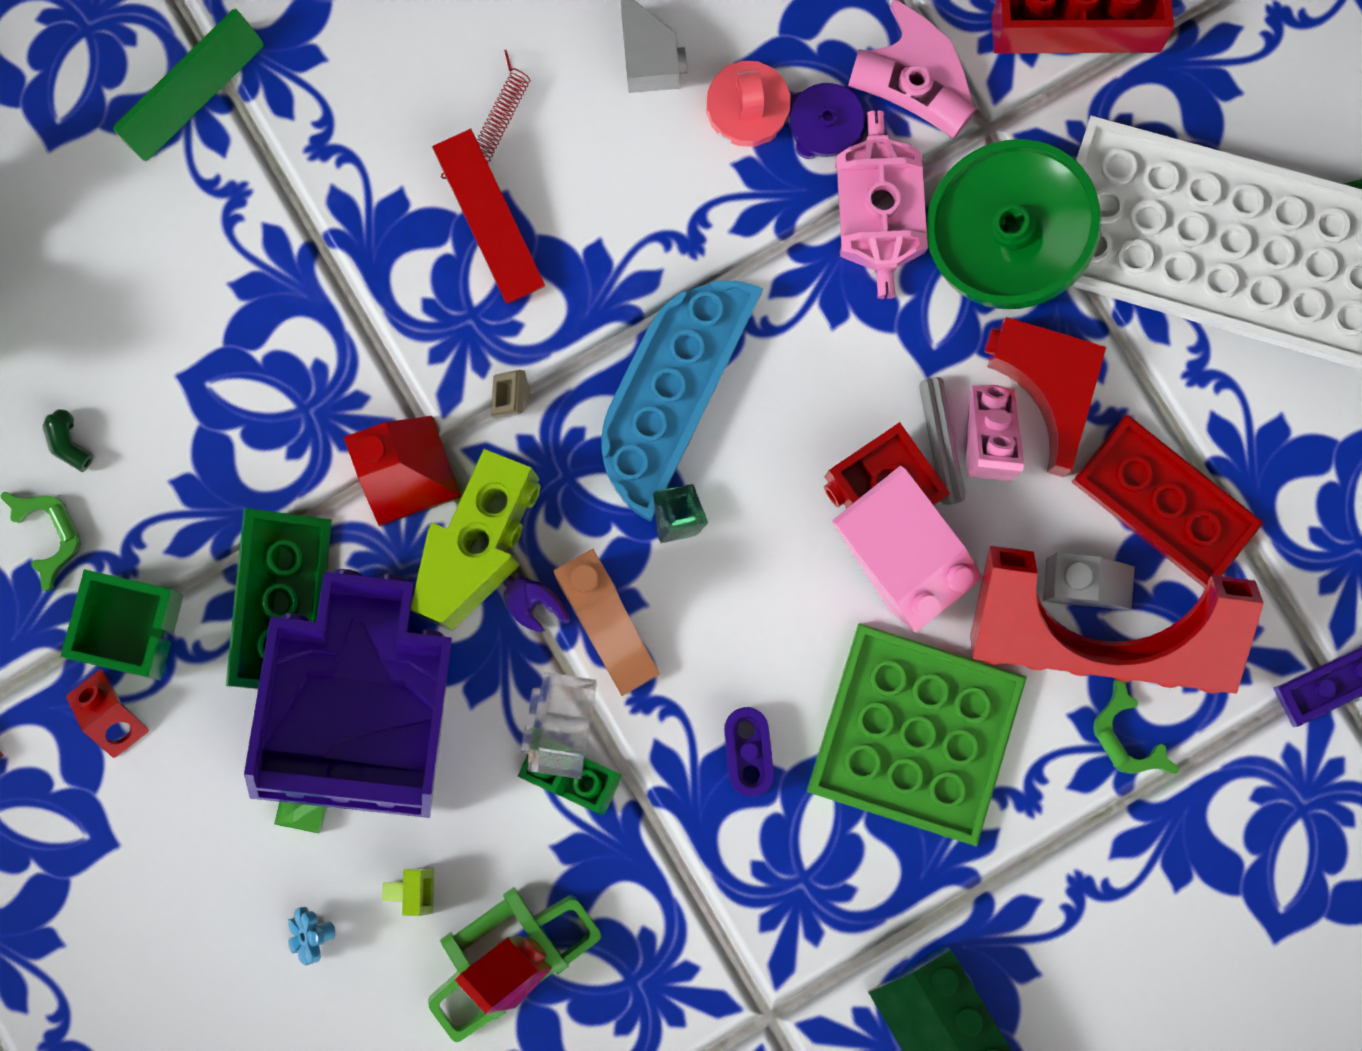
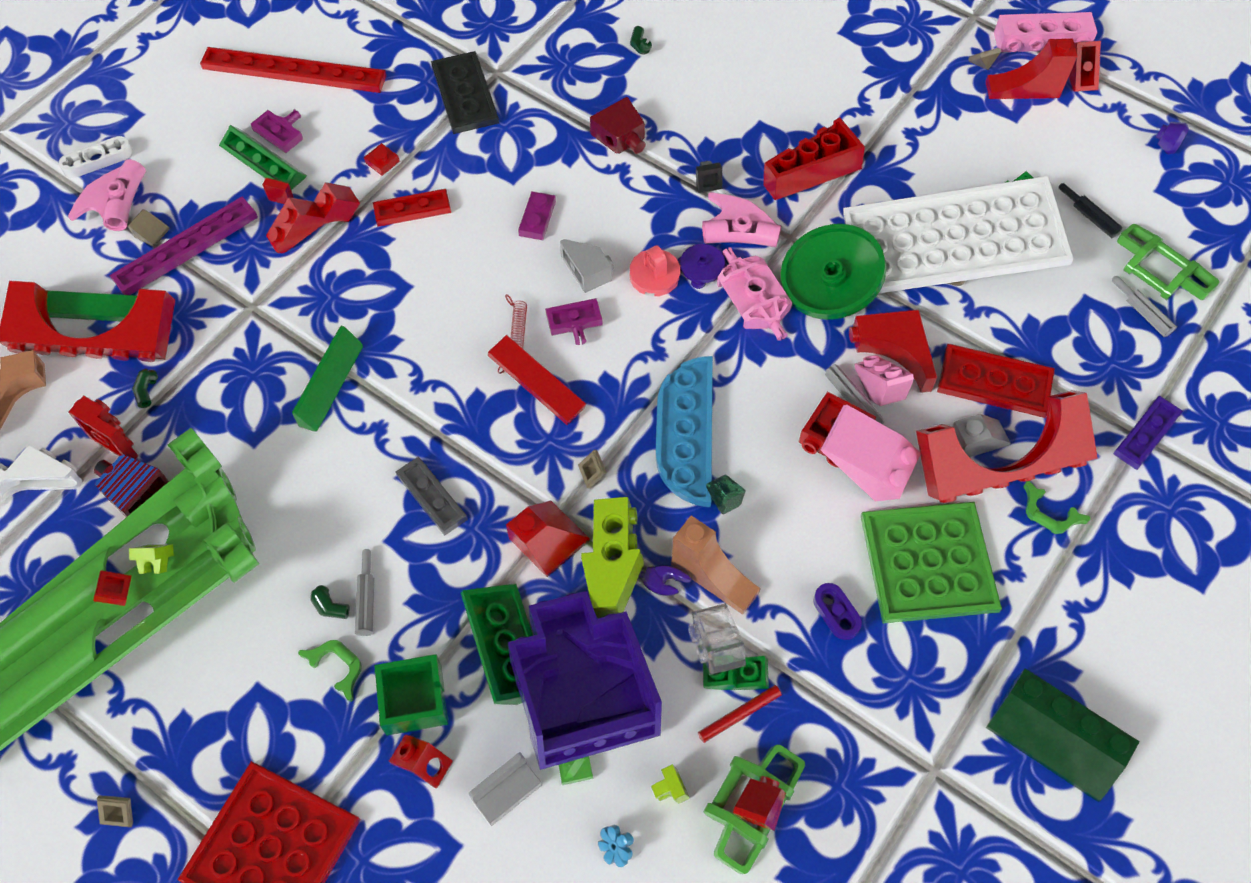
camera: 15 degrees left, 20 degrees down
none -> light grey axle [355,549,374,636]
none -> flat silver tile [395,456,468,536]
none -> light grey panel [468,752,542,826]
none -> magenta plate [545,298,603,345]
none -> red bar [698,685,782,743]

